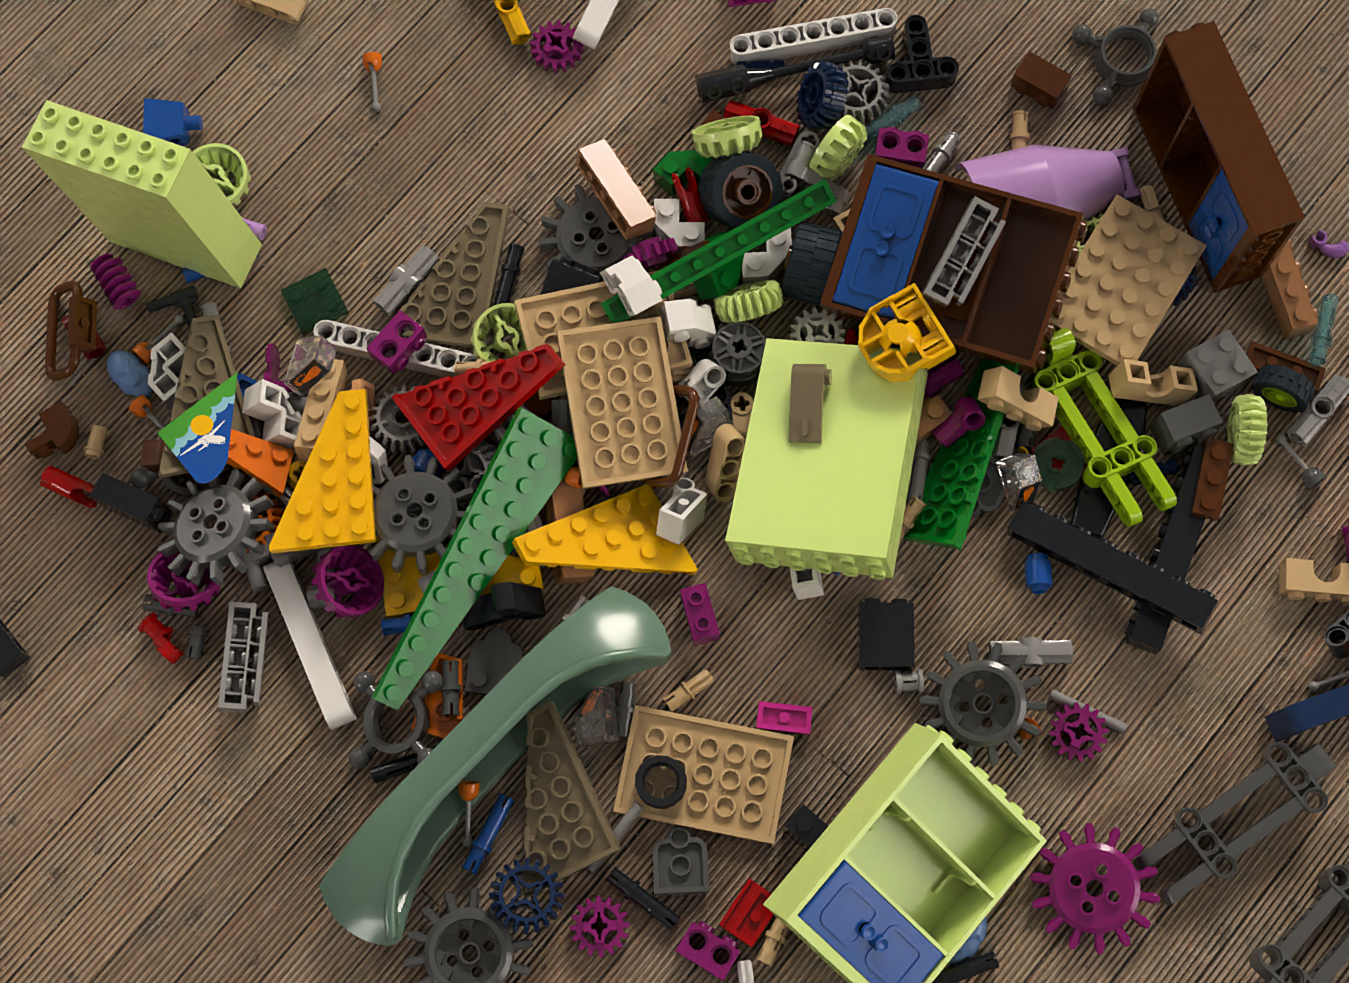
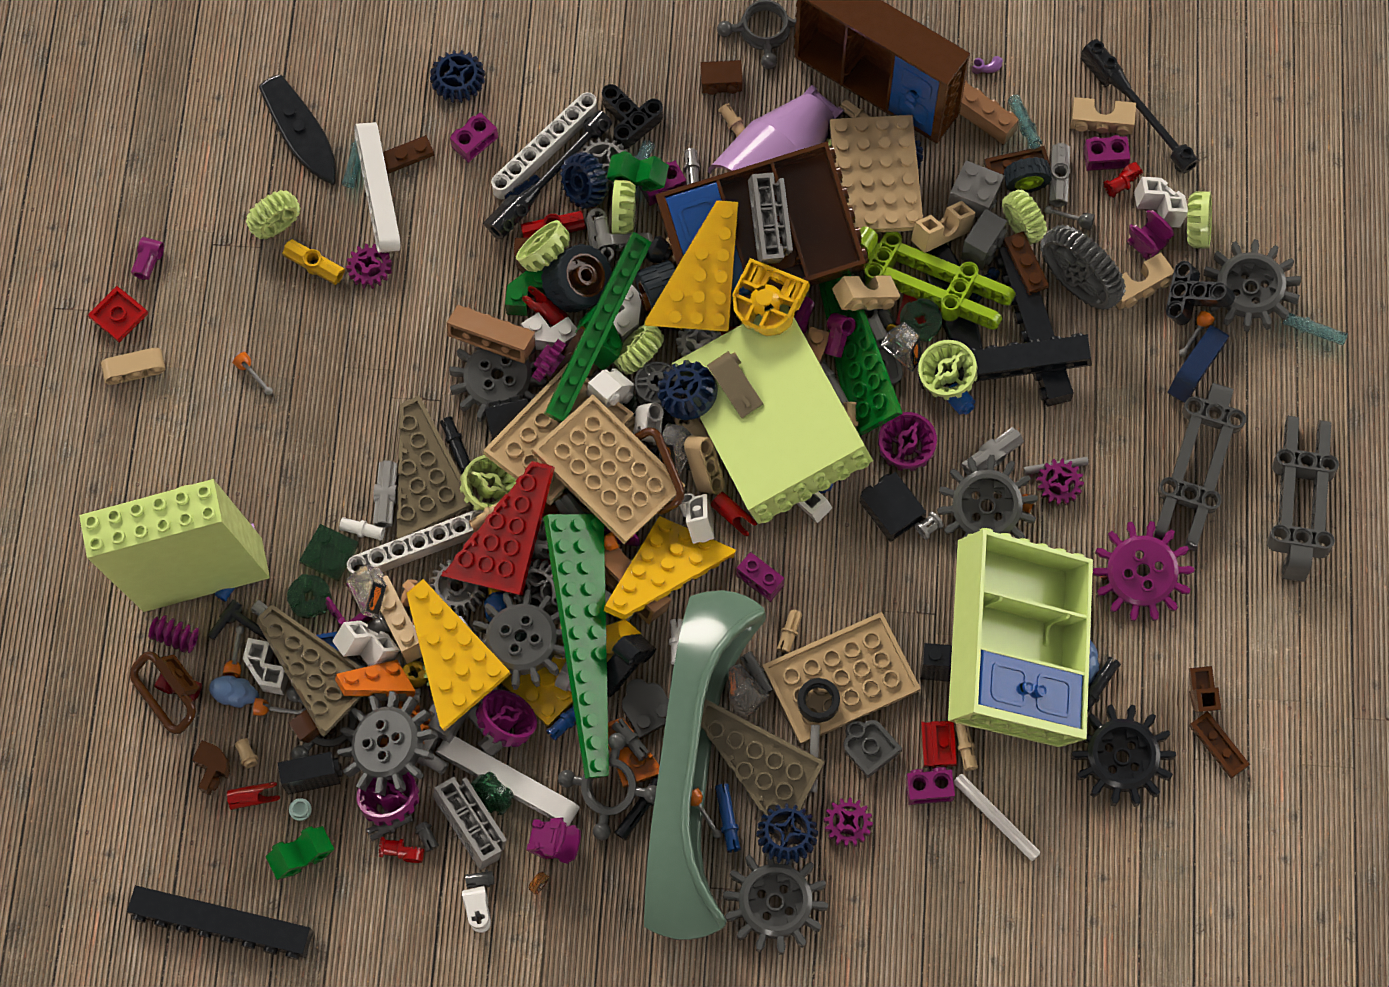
camera: 40 degrees left, 5 degrees down
blue torso [143,98,203,146] -> none
sticker [157,372,238,483] -> none
magenta brick [366,310,427,375] -> none
white brick [600,255,662,317] -> none
black pin [605,866,681,931] -> none
dark pink plate [756,701,813,735] -> none
none -> green brick [265,826,335,880]
none -> clear green plate [287,574,332,619]
none -> light aqua plate [289,798,312,821]
none -> white pin [339,517,385,541]
none -> white piece [462,886,491,933]
none -> dark grey pin [465,869,495,889]
none -> clear green plate [471,772,514,815]
none -> magenta piece [526,817,581,864]
none -> clear orange tile [528,872,549,895]
none -> green brick [606,151,669,192]
none -> yellow wing [645,200,738,332]
none -> black cone [646,236,672,263]
none -> dark blue gear [657,360,718,420]
none -> red piece [710,492,757,536]
none -> magenta gear [878,412,937,471]
none -> yellowish green gear [918,340,978,400]
none -> dark grey gear [1040,225,1126,310]

